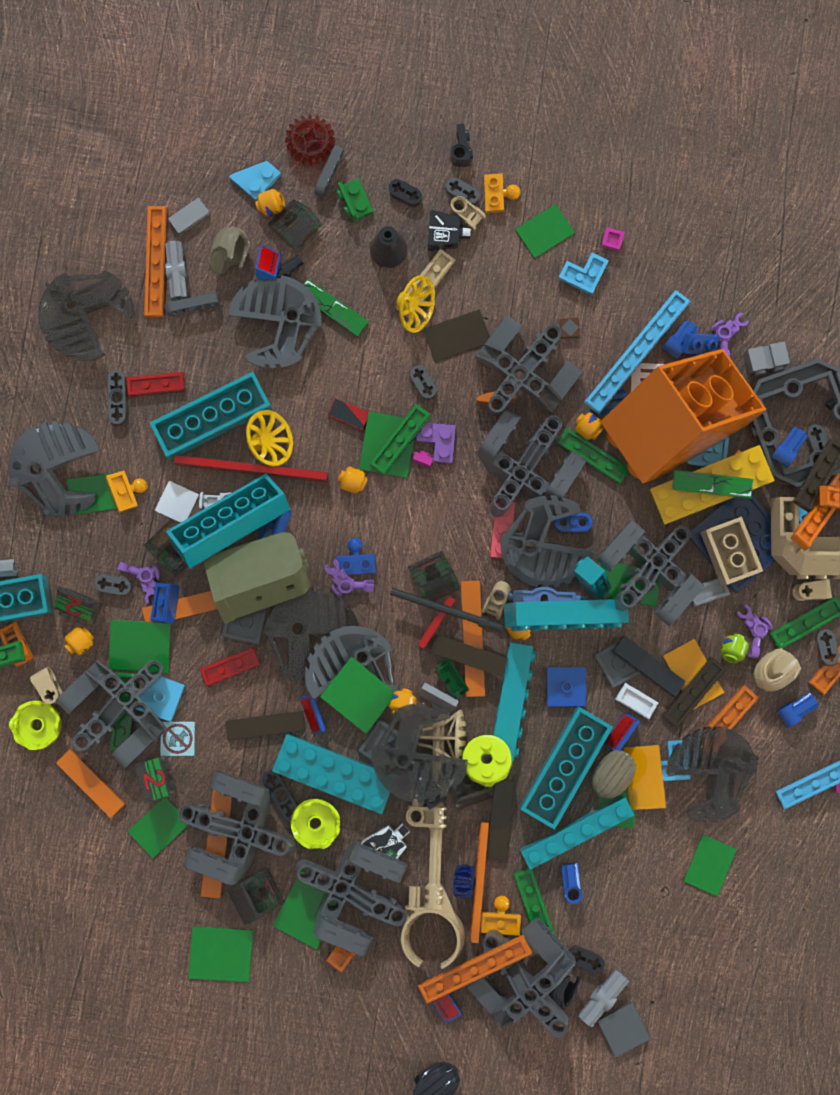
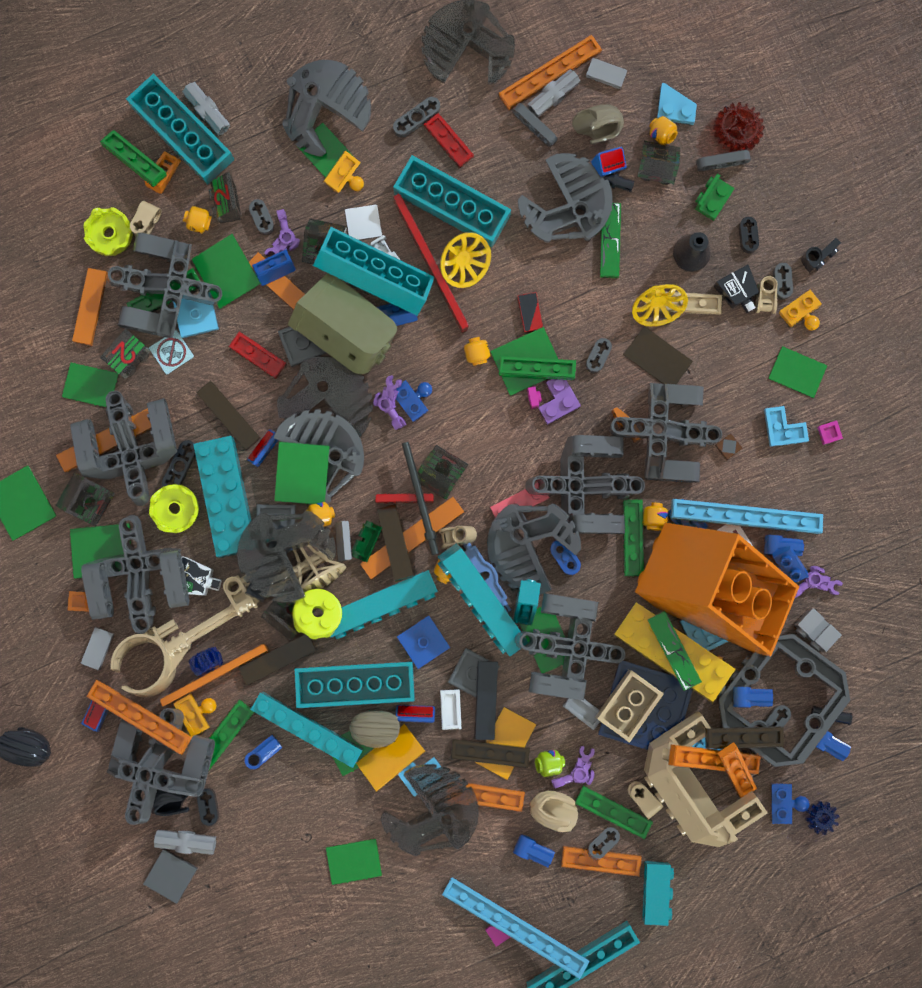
camera: 60 degrees right, 0 degrees up
none -> light grey tile [81,627,114,670]

